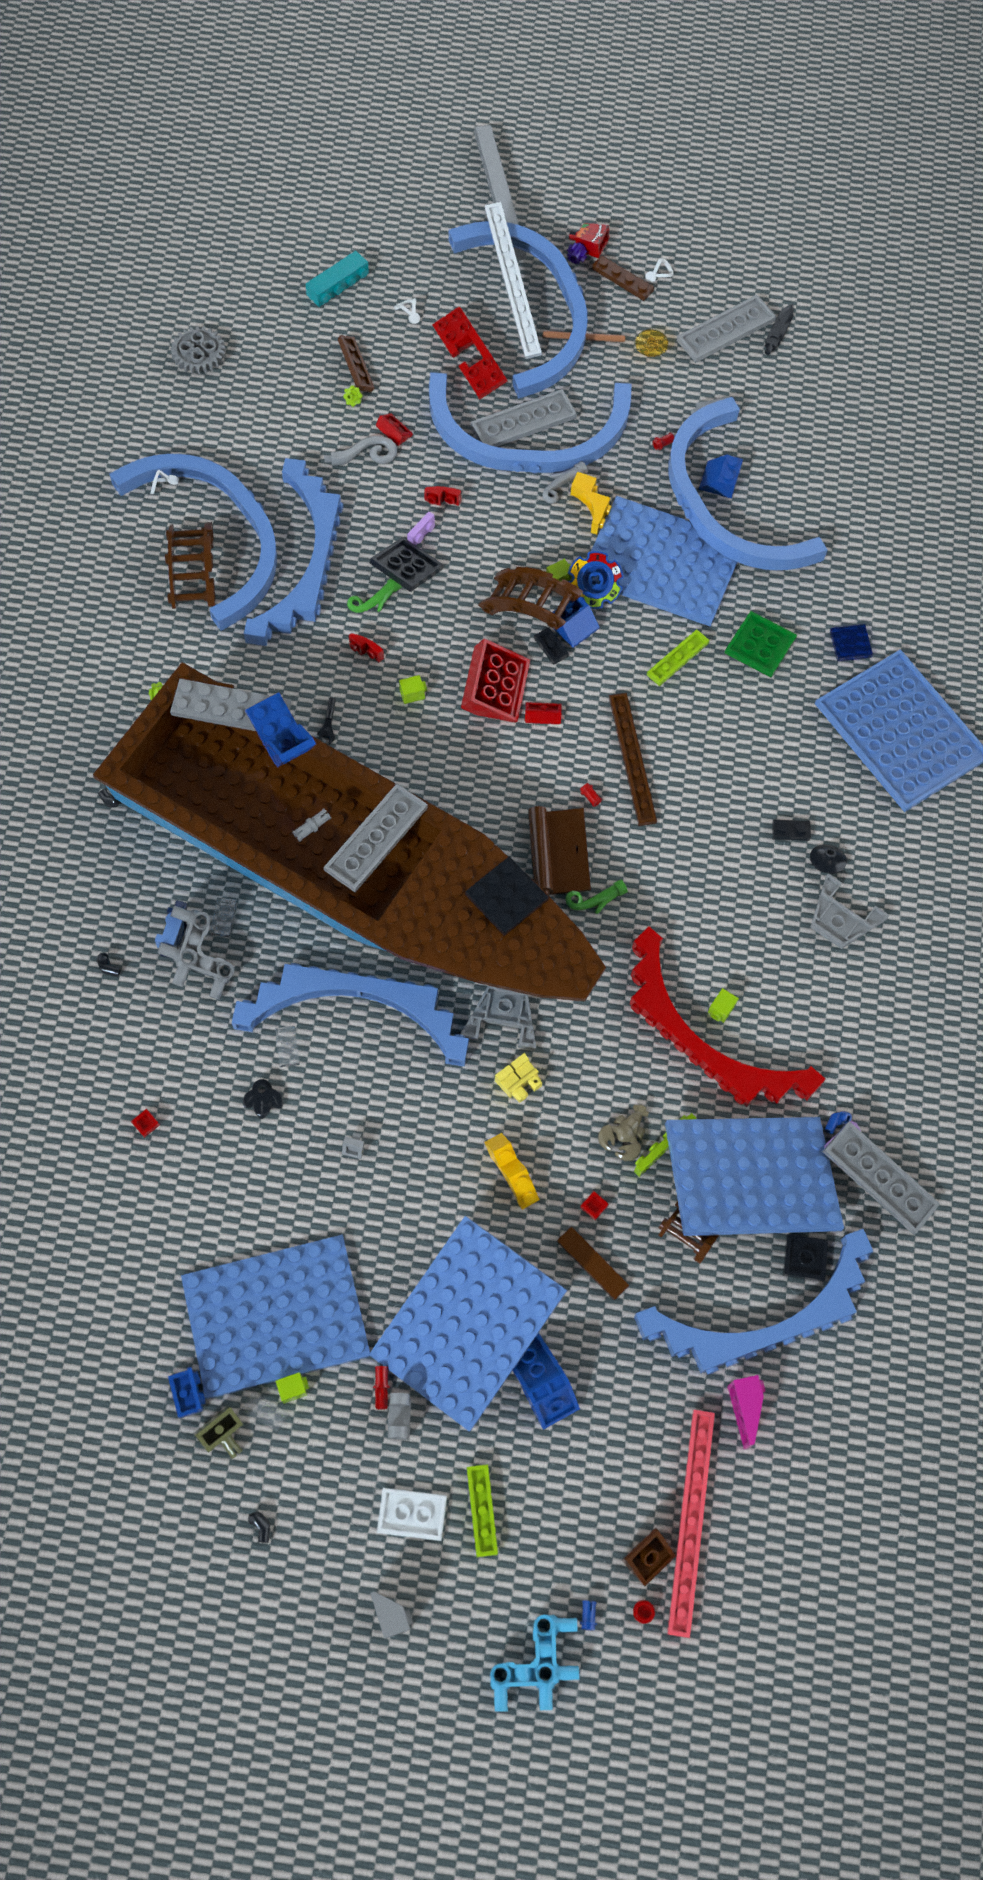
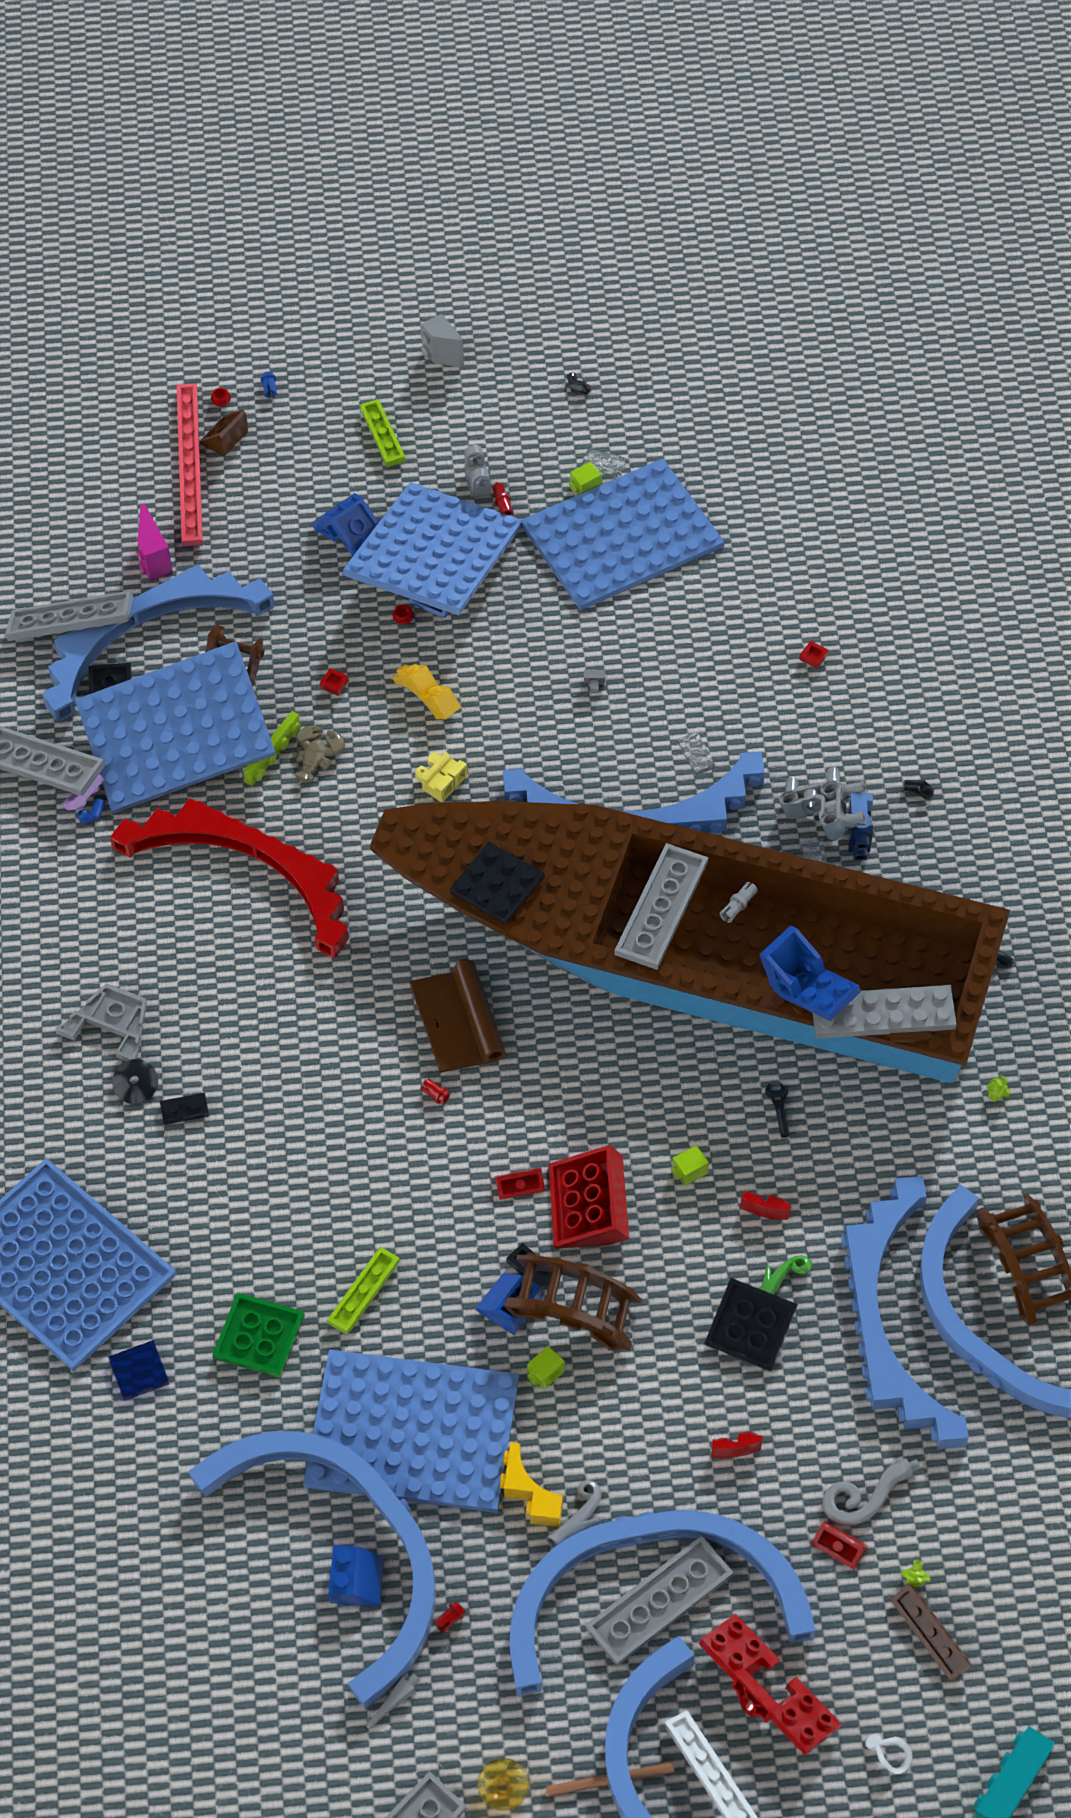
camera: 170 degrees right, 10 degrees down
blue bracket [168,1367,206,1419] -> none
olive brick [193,1406,243,1459] -> none
black plate [243,1079,283,1119] -> none
white tile [377,1488,447,1541] -> none
lavender plate [407,512,435,545] -> none
medium azure pin [490,1615,579,1712] -> none
reddish brown tile [557,1226,630,1301] -> none
bright green plant [565,879,628,914] -> none
blue piece [568,551,624,609] -> none
reddish brown tile [609,693,657,826] -> none
lime brick [708,988,739,1023] -> none
none -> light grey plate [5,590,134,641]

